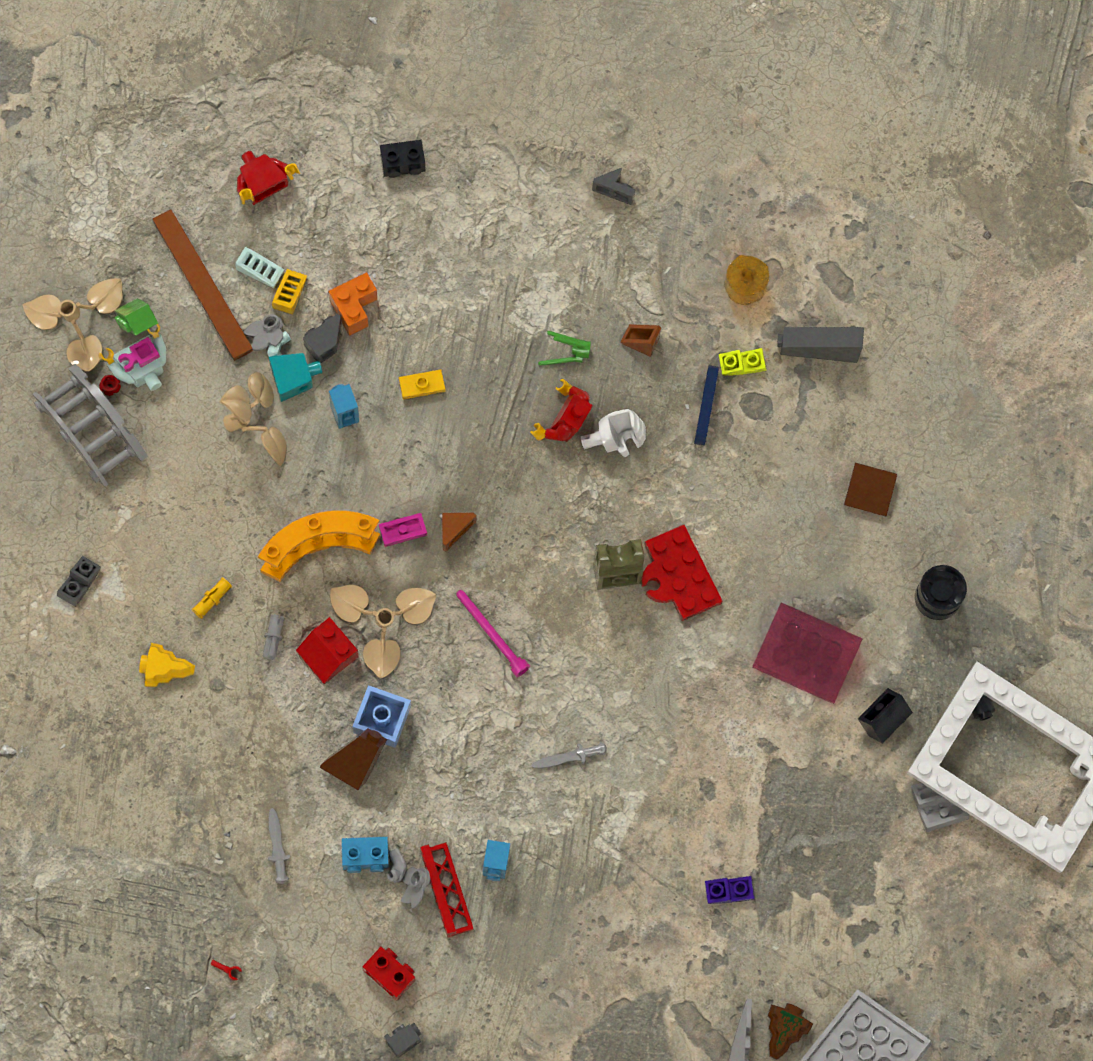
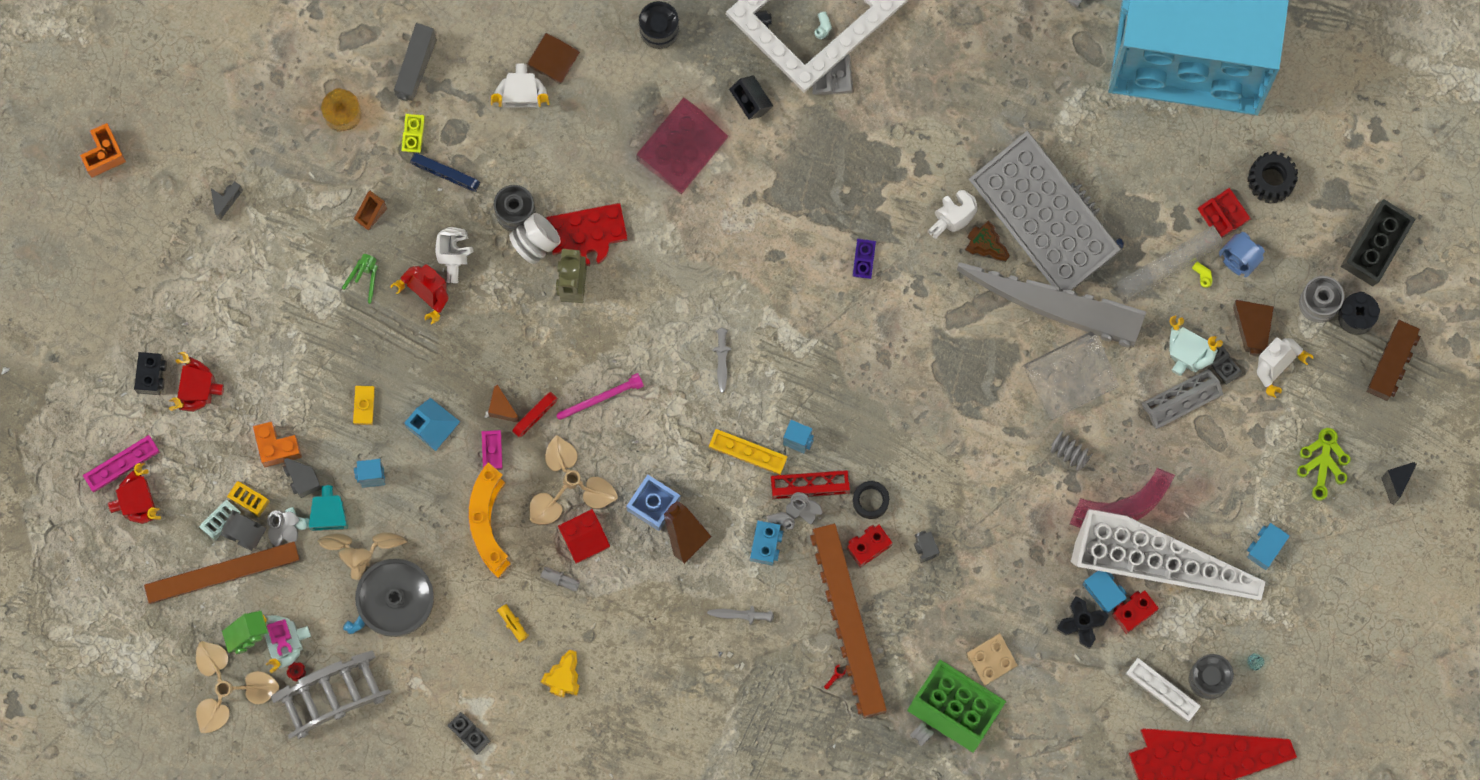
camera: 70 degrees left, 5 degrees up
none -> orange brick [80,123,126,178]
none -> dark pink plate [83,435,160,493]
none -> red torso [169,352,224,412]
none -> dark grey brick [221,510,267,551]
none -> dark azure arm [343,615,365,634]
none -> dark grey dish [355,559,434,637]
none -> dark azure slope [404,398,460,451]
none -> white torso [491,63,550,108]
none -> dark grey wheel [494,185,536,232]
none -> white wheel [509,213,561,264]
none -> red beam [512,392,558,438]
none -> yellow plate [709,429,788,475]
none -> dark orange brick [810,523,887,719]
none -> light aqua arm [814,12,832,39]
none -> black tyre [852,481,890,519]
none -> white piece [928,190,977,239]

